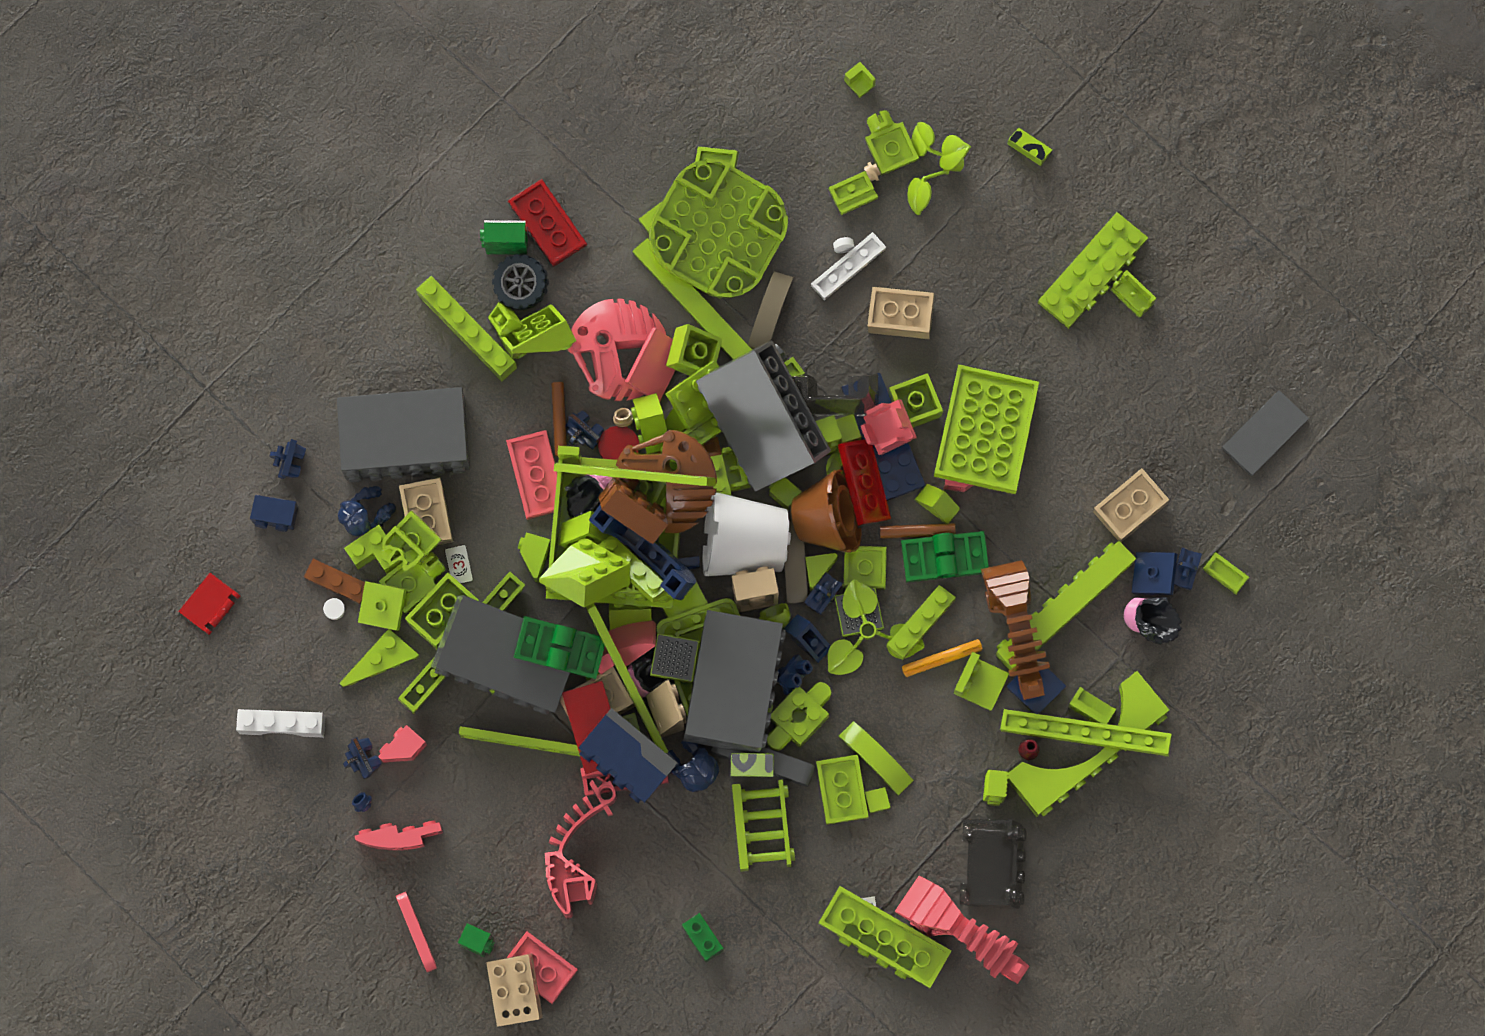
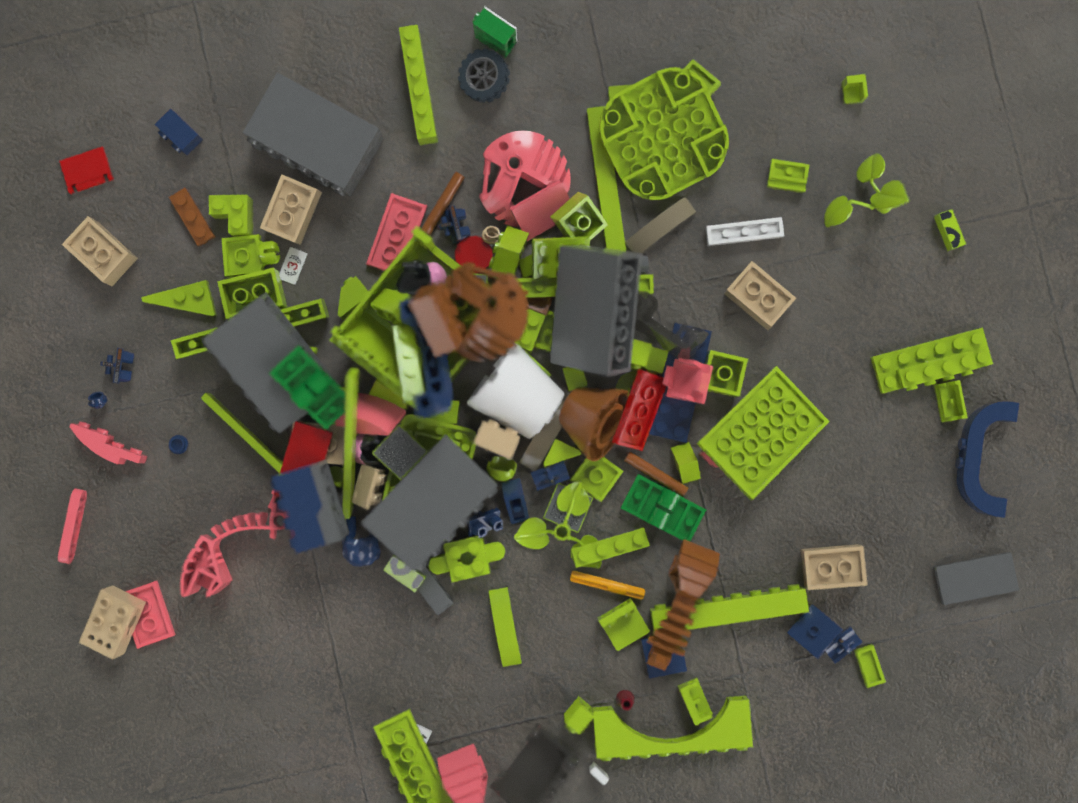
camera: 30 degrees right, 10 degrees up
white arch [236,709,325,738] -> none
dark blue hips [269,439,306,479] -> none
white tile [323,598,345,620] -> none
dark blue hair [338,486,396,536] -> none
lime plate [358,581,407,630] -> none
coral slope [378,725,427,763] -> none
lime plate [382,511,442,571] -> none
green brick [458,923,495,958] -> none
lime slope [488,302,523,337] -> none
lime slope [497,304,576,359] -> none
red tile [508,179,587,267] -> none
lime slope [539,538,631,608] -> none
lime tile [554,463,716,486] -> none
dark blue tile [679,556,700,570] -> none
green brick [682,913,724,962] -> none
lime fence [732,780,795,872] -> none
lime plate [816,755,868,825] -> none
white tile [833,237,855,253] -> none
tan plate [864,162,881,182] -> none
lime plate [865,110,919,176] -> none
lime tile [865,787,891,813] -> none
lime plate [1000,709,1172,756] -> none
black hair [1124,597,1182,645] -> none
none -> tan piece [62,216,138,286]
none -> dark blue plate [169,435,189,454]
none -> white tile [589,762,609,785]
none -> dark blue arch [955,401,1019,518]

